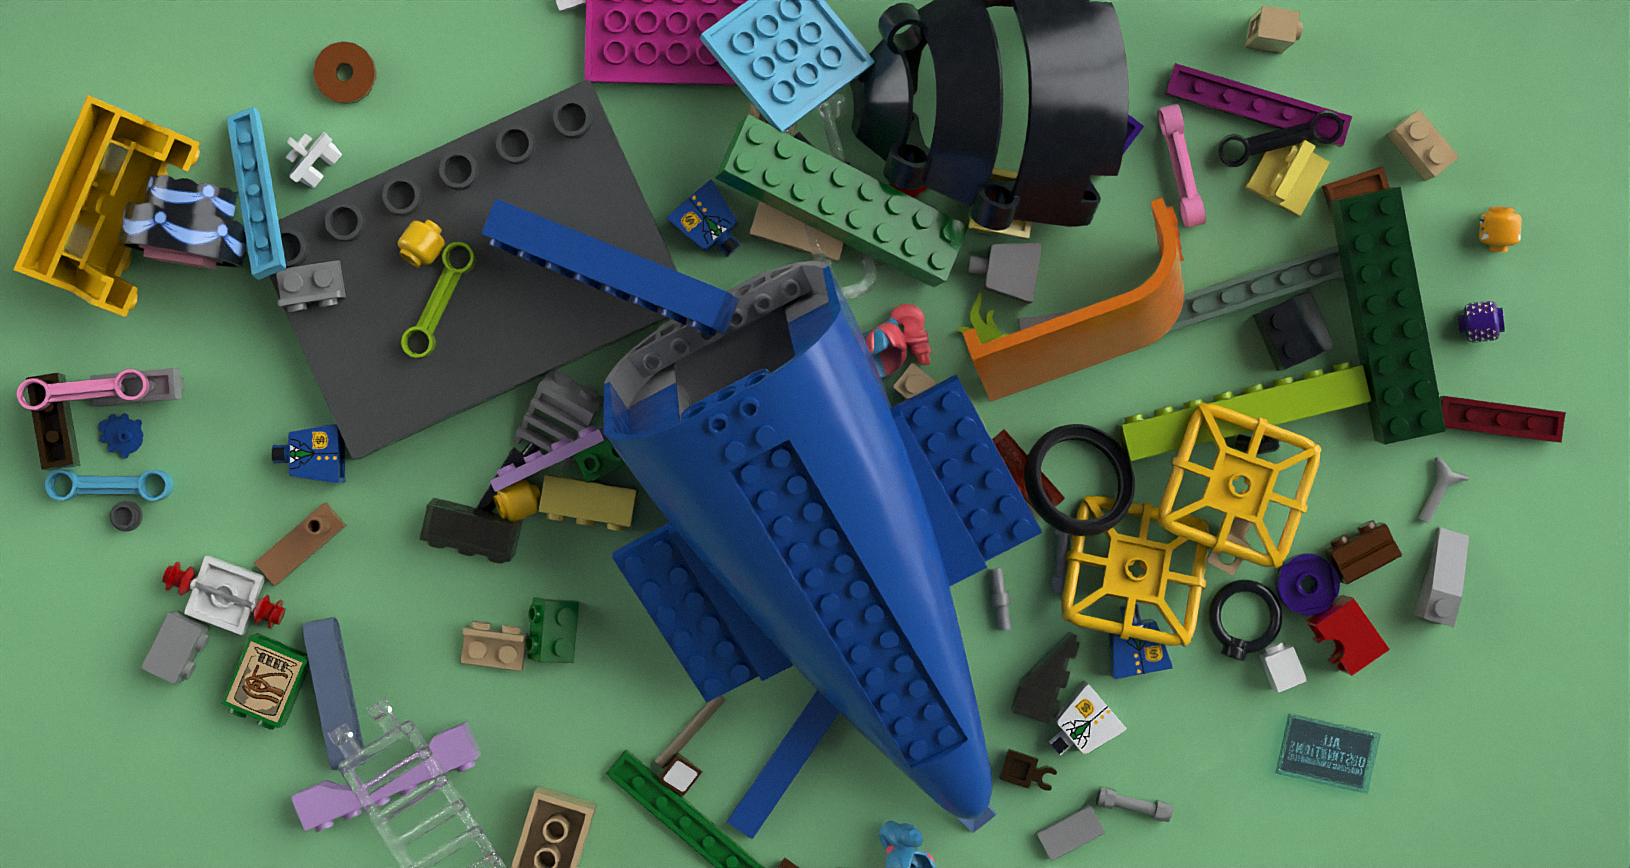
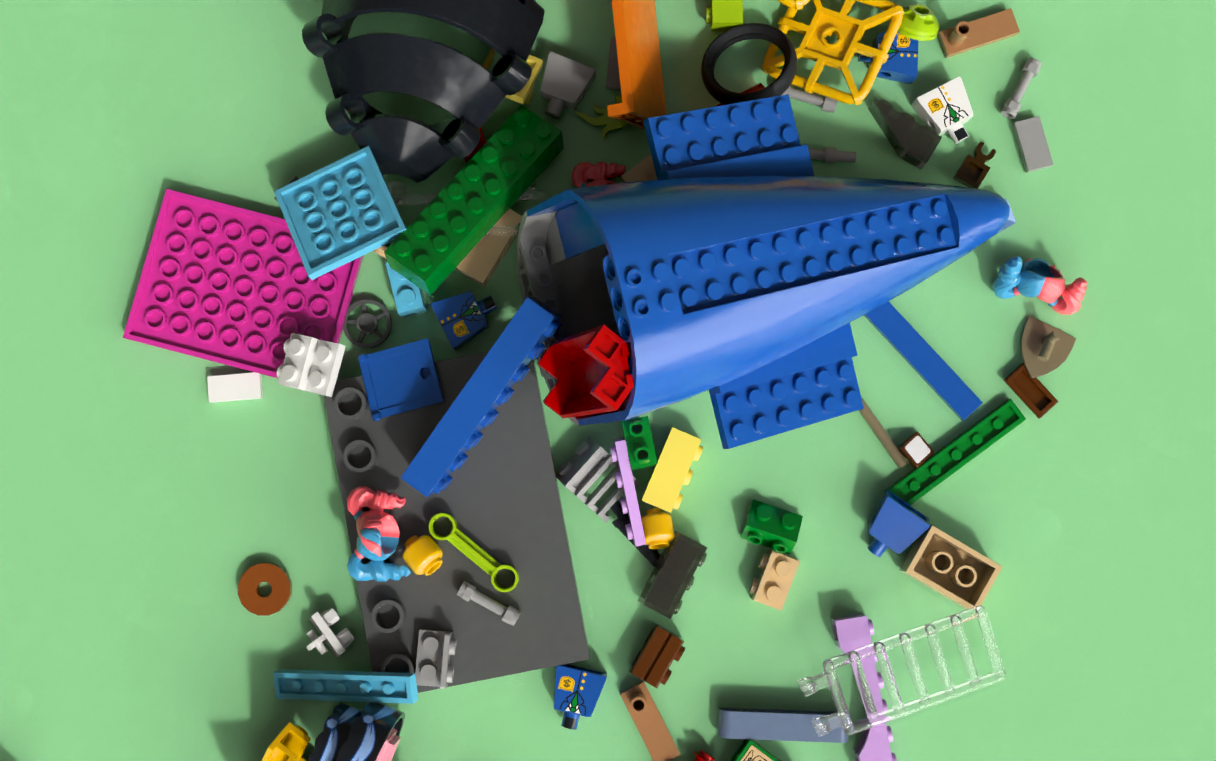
camera: 80 degrees left, 5 degrees down
none -> white plate [277,333,346,397]
none -> dark grey wheel [343,299,392,348]
none -> hair [347,486,411,582]
none -> blue container [358,338,444,421]
none -> medium azure brick [385,263,428,318]
none -> light grey bar [457,581,521,626]
none -> red panel [538,325,634,419]
none -> reddish brown brick [629,623,685,688]
none -> blue torso [867,490,930,557]
none -> lime piece [898,4,940,41]
none -> medium nougat piece [937,8,1020,58]

